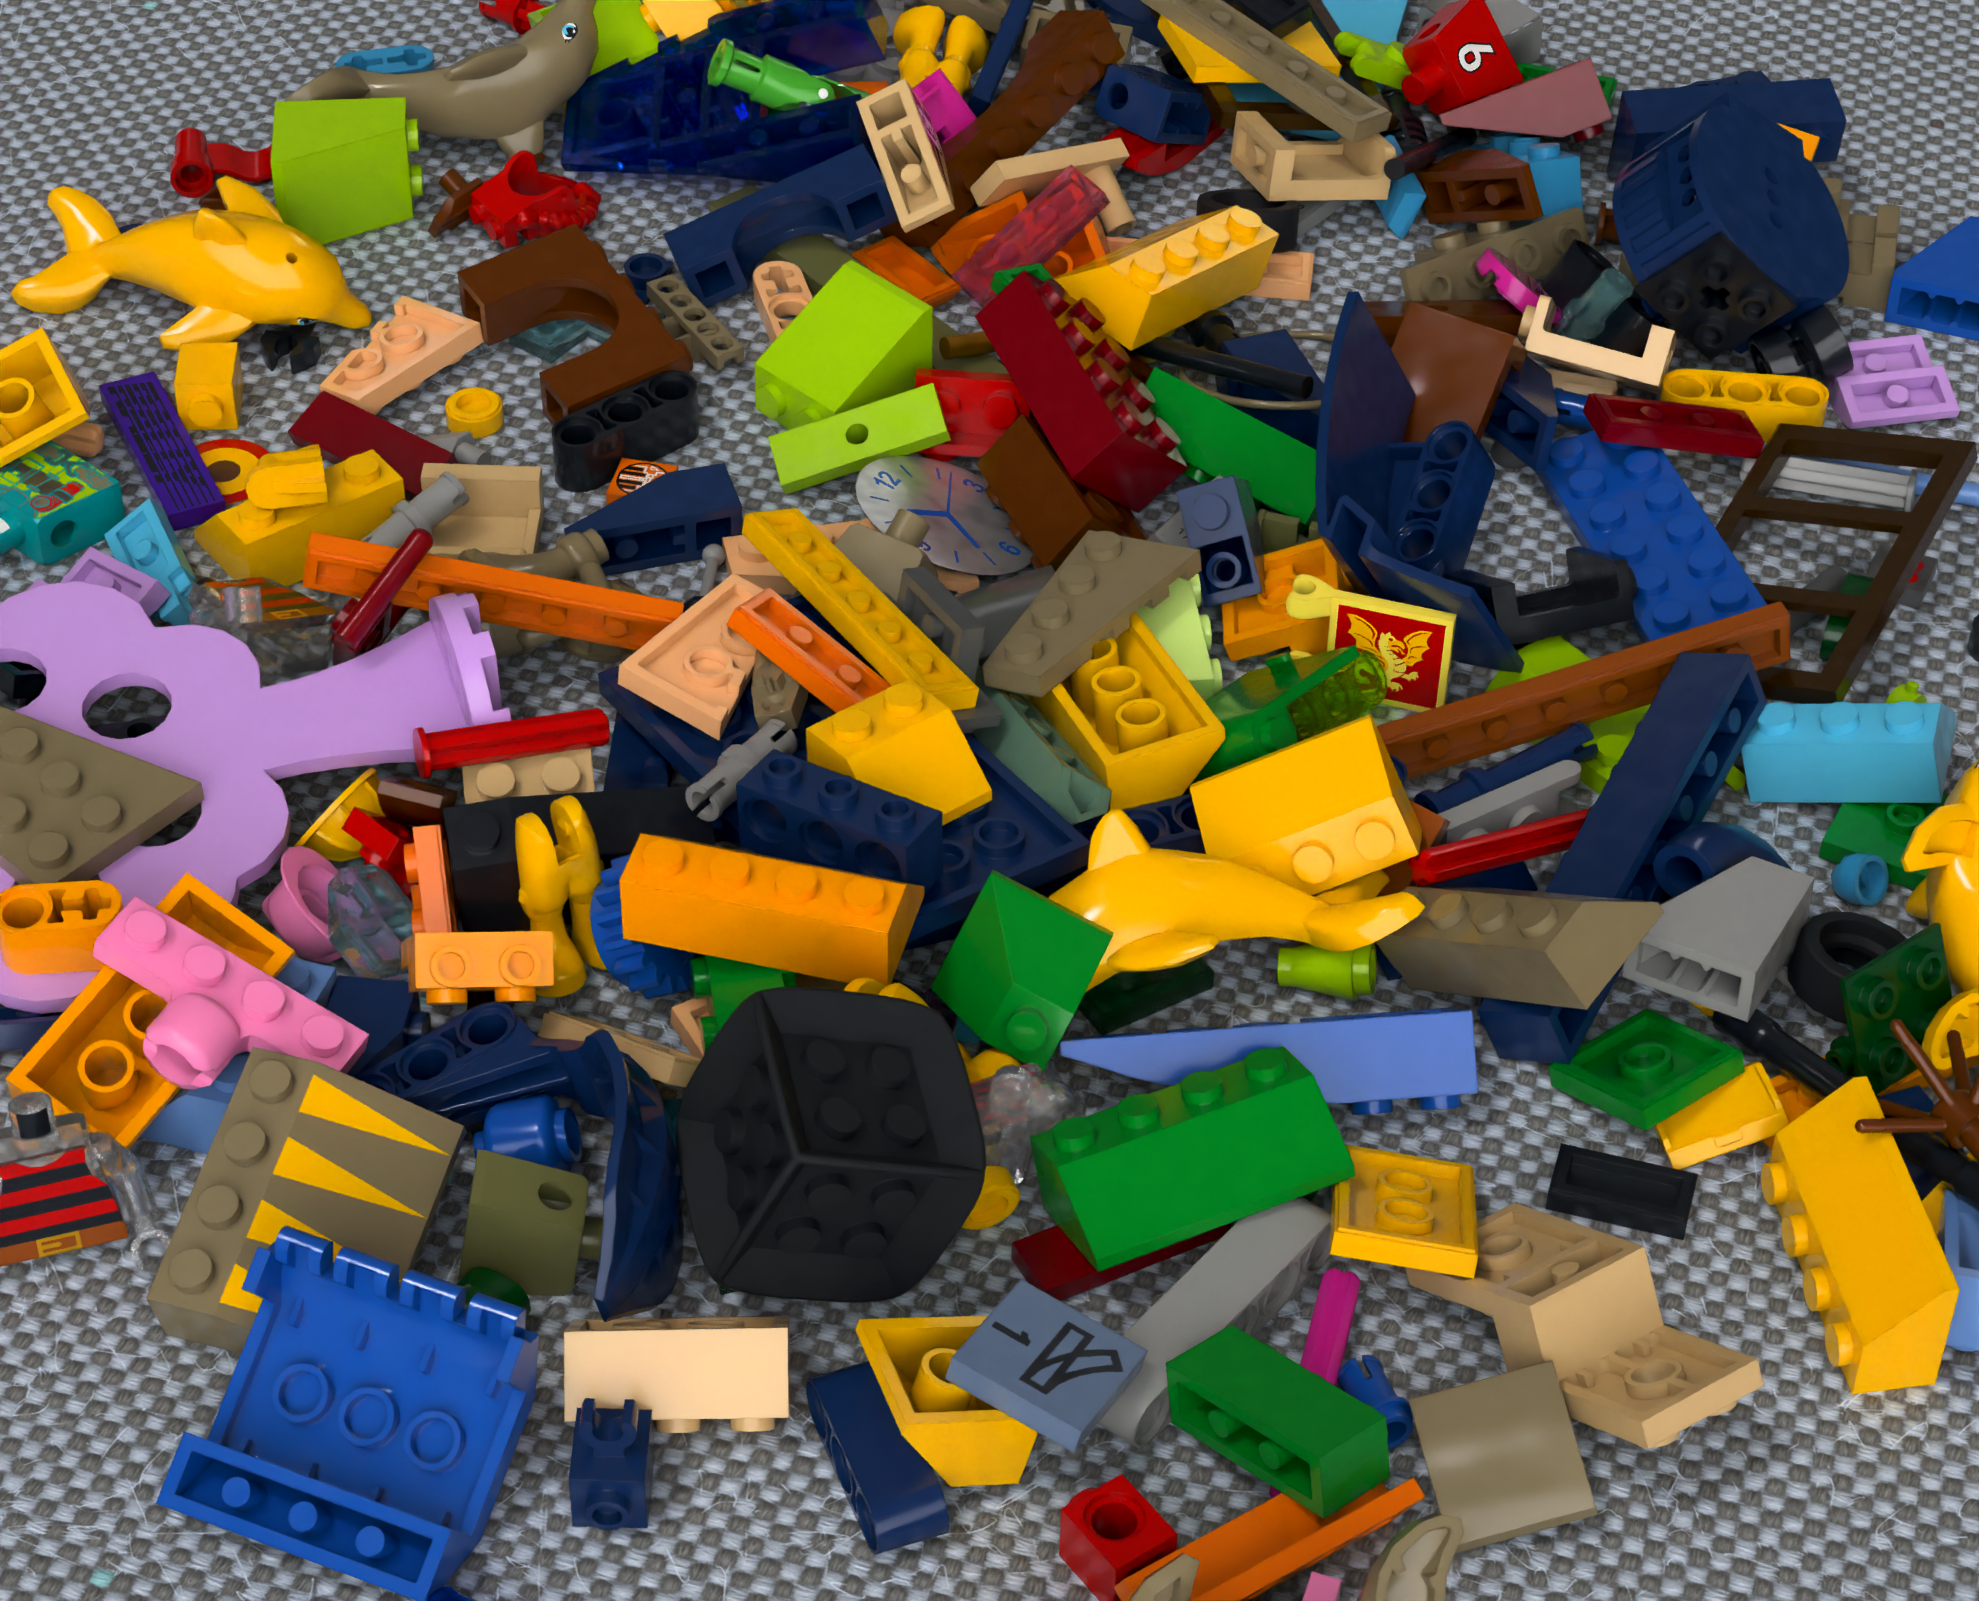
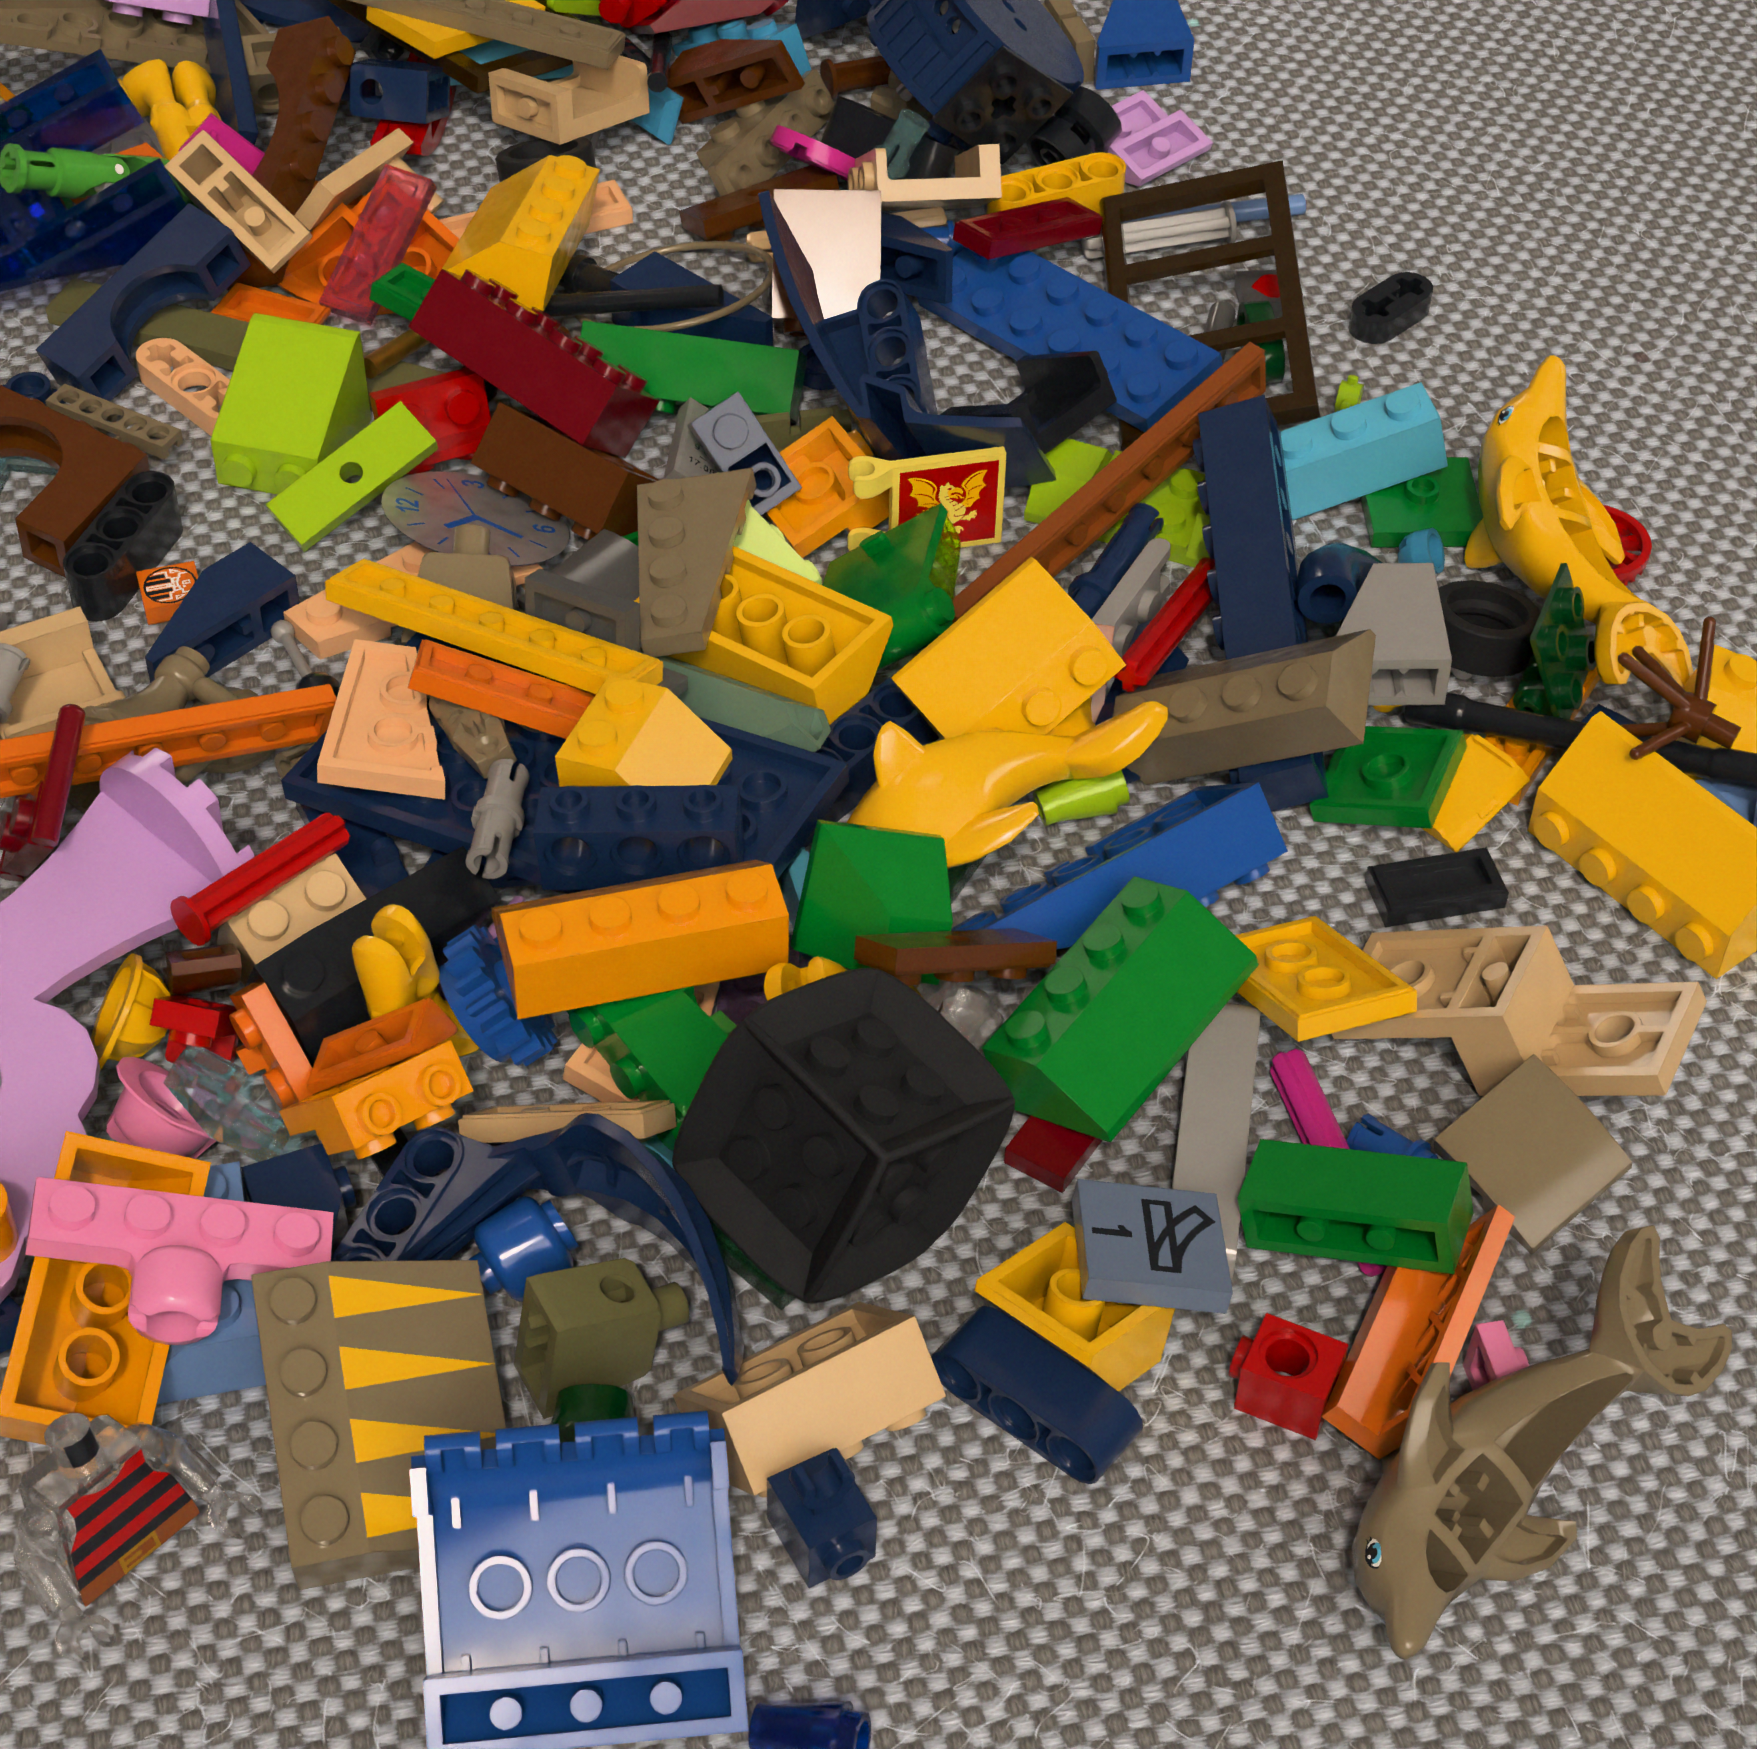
camera: 30 degrees left, 5 degrees up
none -> orange slope [306,998,457,1094]
none -> reddish brown tile [854,928,1057,986]

